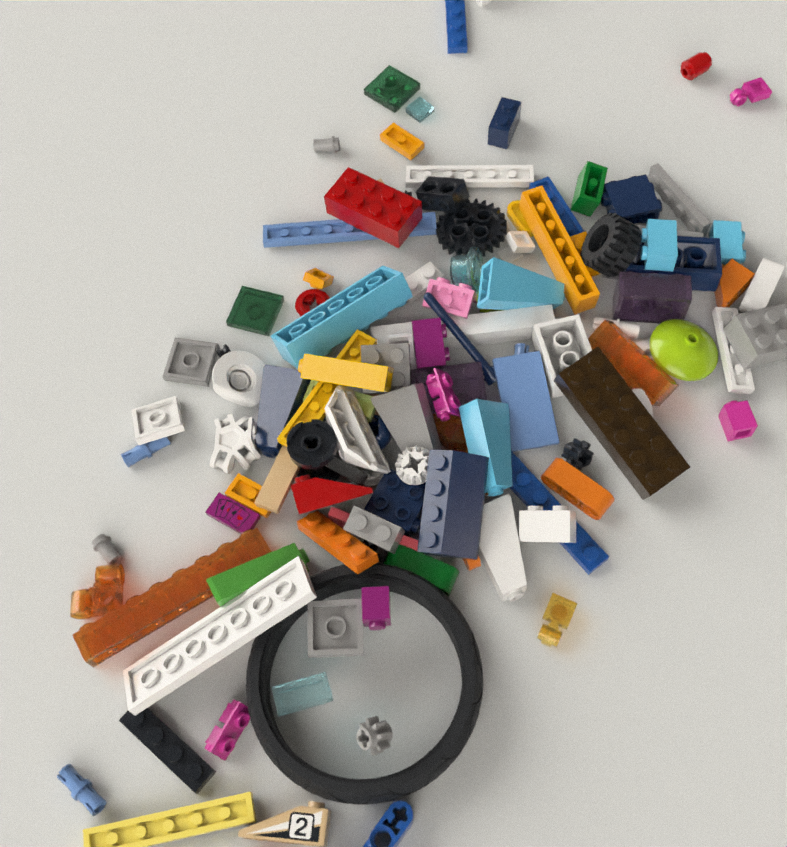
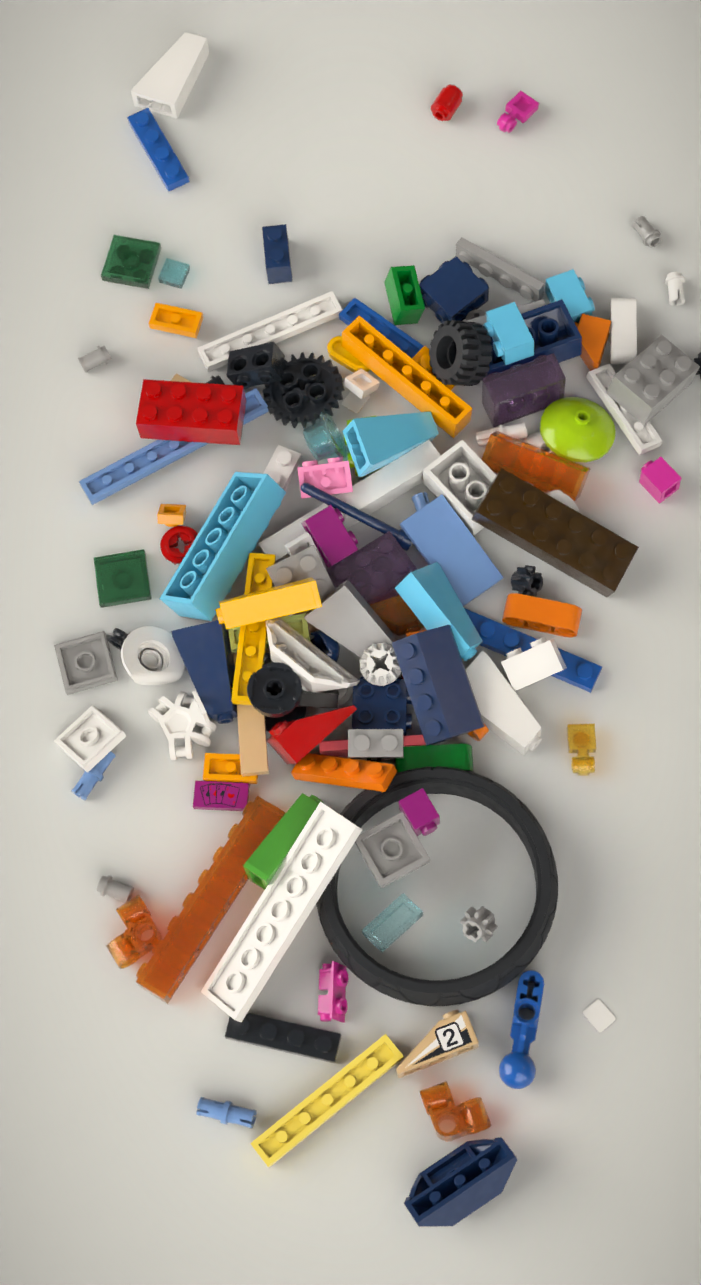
camera: 25 degrees left, 5 degrees up
dark pink hinge [426,368,461,421] -> none

